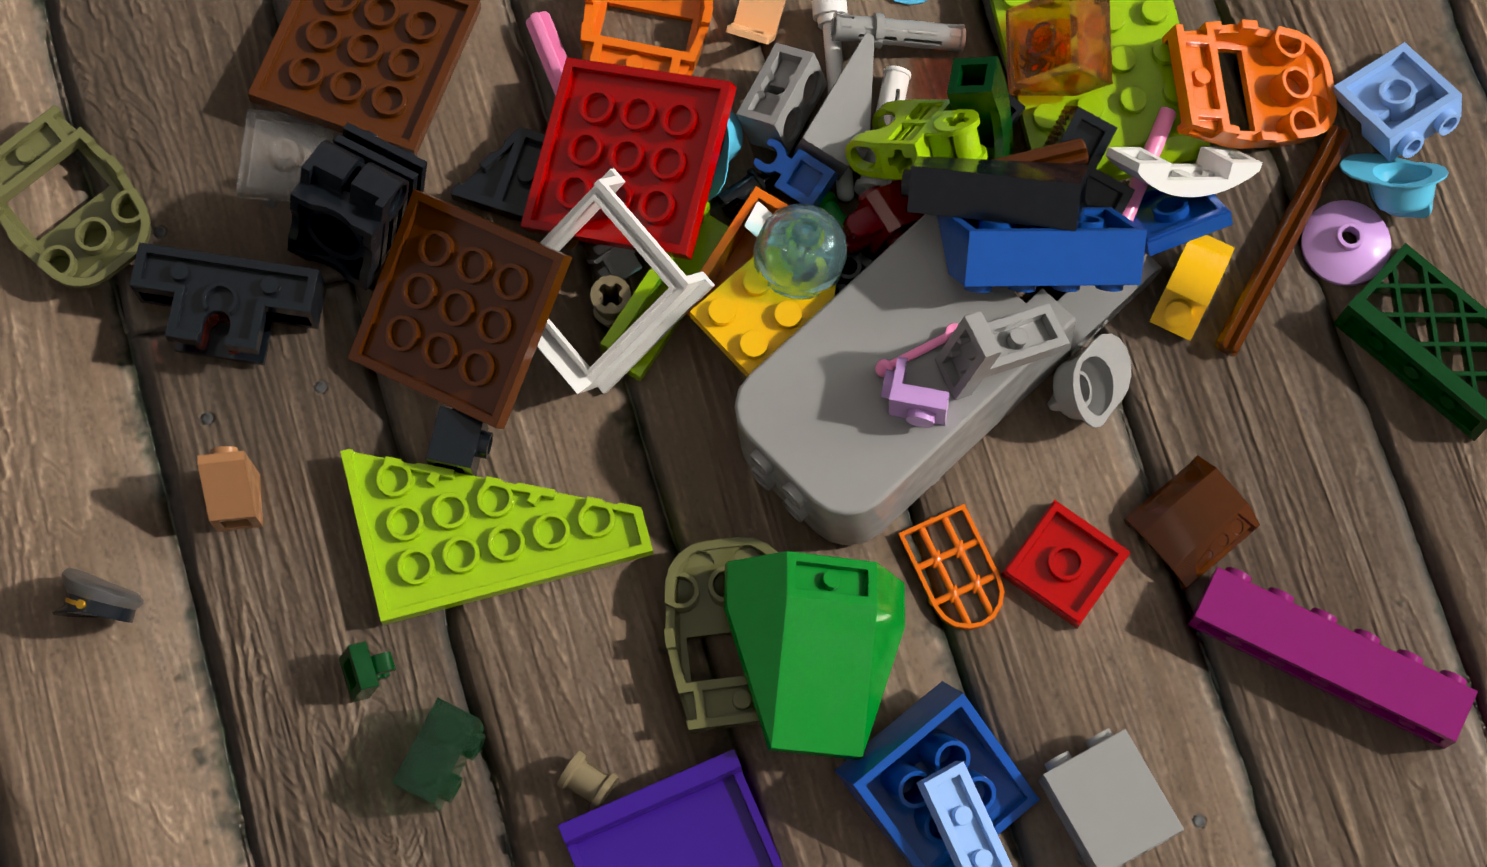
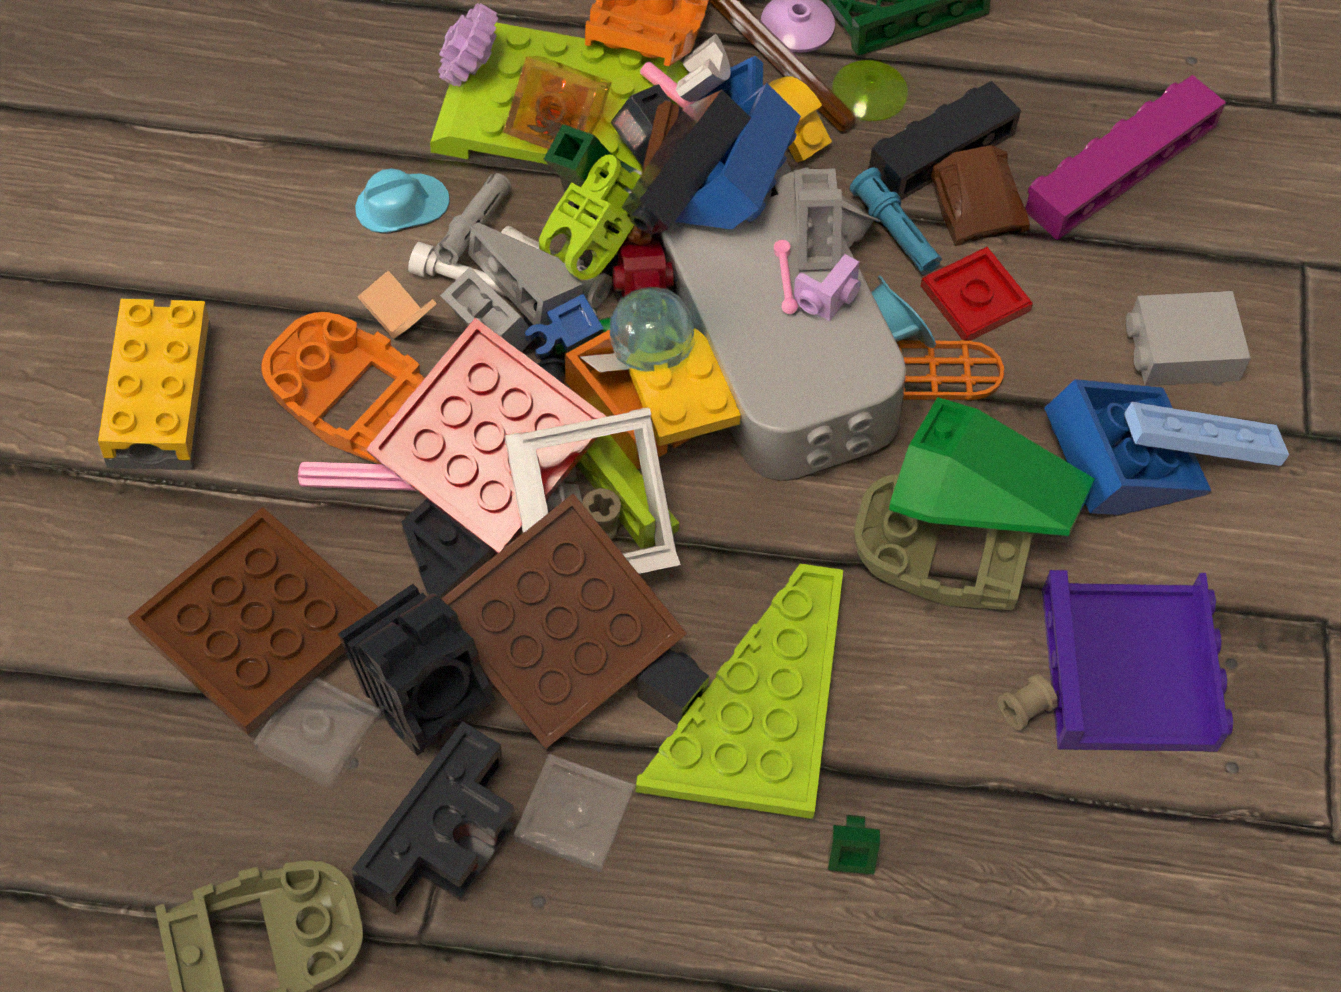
camera: 70 degrees left, 15 degrees down
medium nougat slope [197,446,263,532] -> none
clear green brick [392,698,486,811] -> none
none -> clear plate [514,754,635,872]
none -> clear neon green dish [832,60,908,121]
none -> dark azure pin [849,168,942,275]
none -> black brick [868,81,1021,201]
none -> medium azure piece [871,275,936,348]

